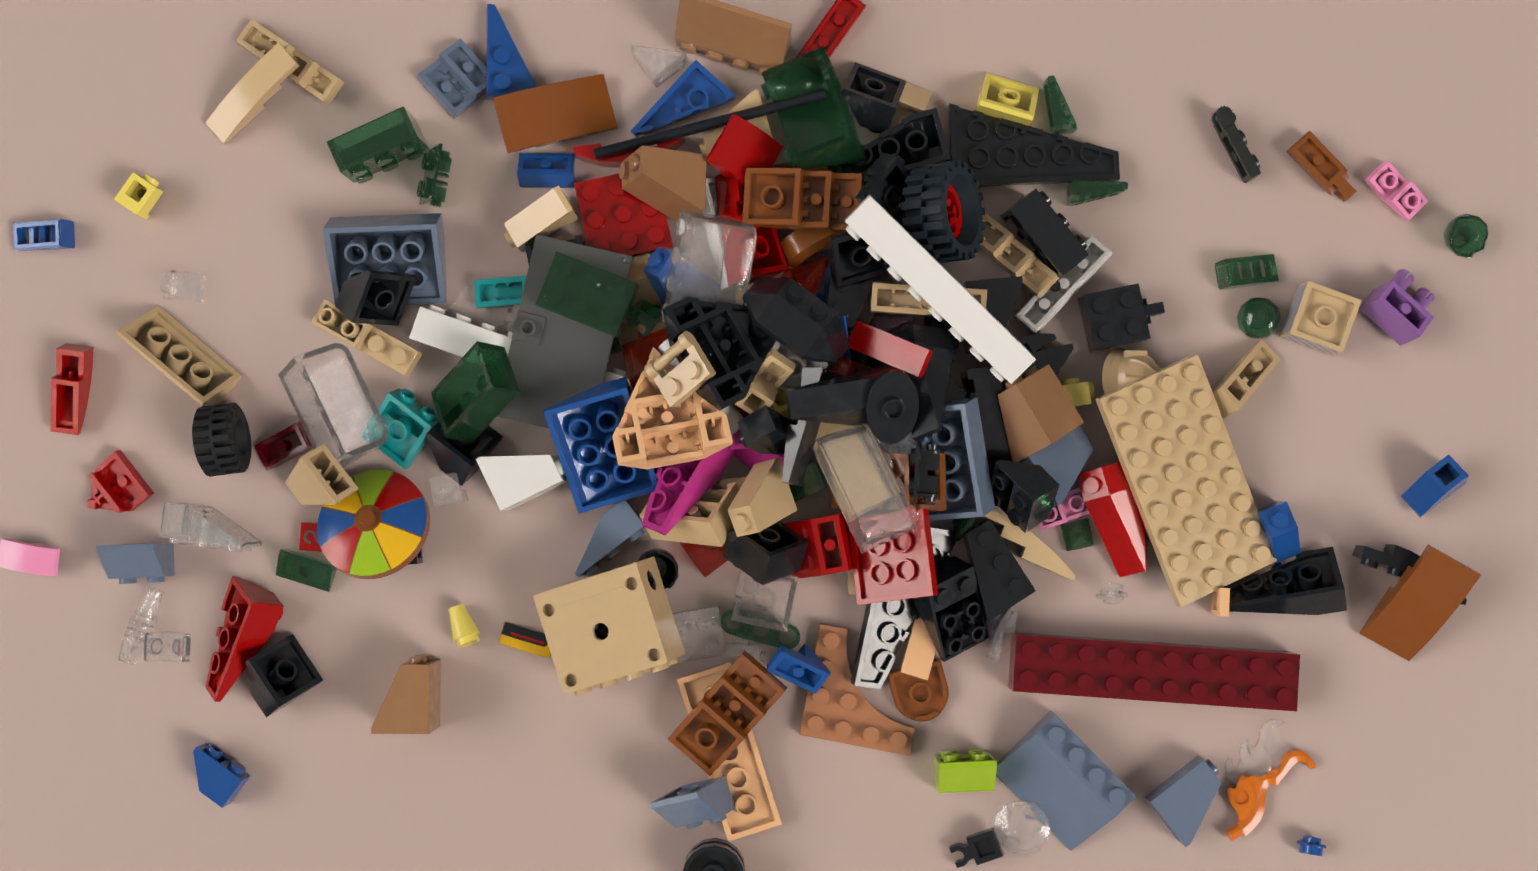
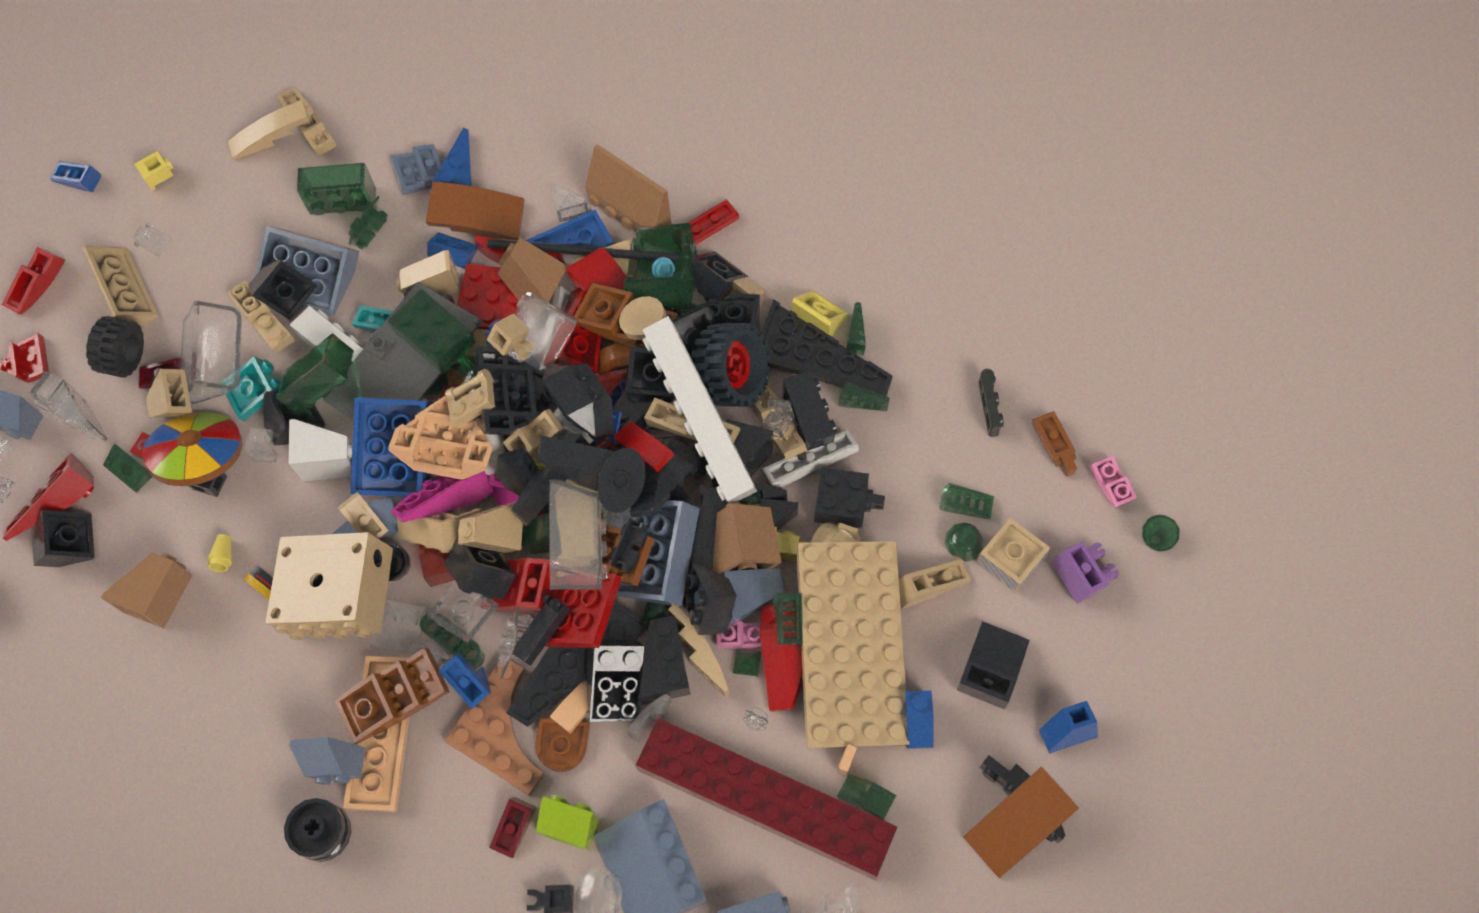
camera: 20 degrees right, 20 degrees down
black wedge [1224,547,1347,615] -> none
none -> tan slope [337,492,389,539]
none -> tan brick [487,314,535,361]
none -> dark red slope [489,797,537,858]
none -> clear hinge [497,607,533,678]
none -> black hinge [511,594,571,666]
none -> tan tile [619,296,666,340]
none -> medium azure plate [652,257,675,280]
none -> clear bracket [760,398,795,438]
none -> clear green slope [773,593,803,645]
none -> clear green slope [837,774,897,820]
none -> black slope [957,621,1030,710]

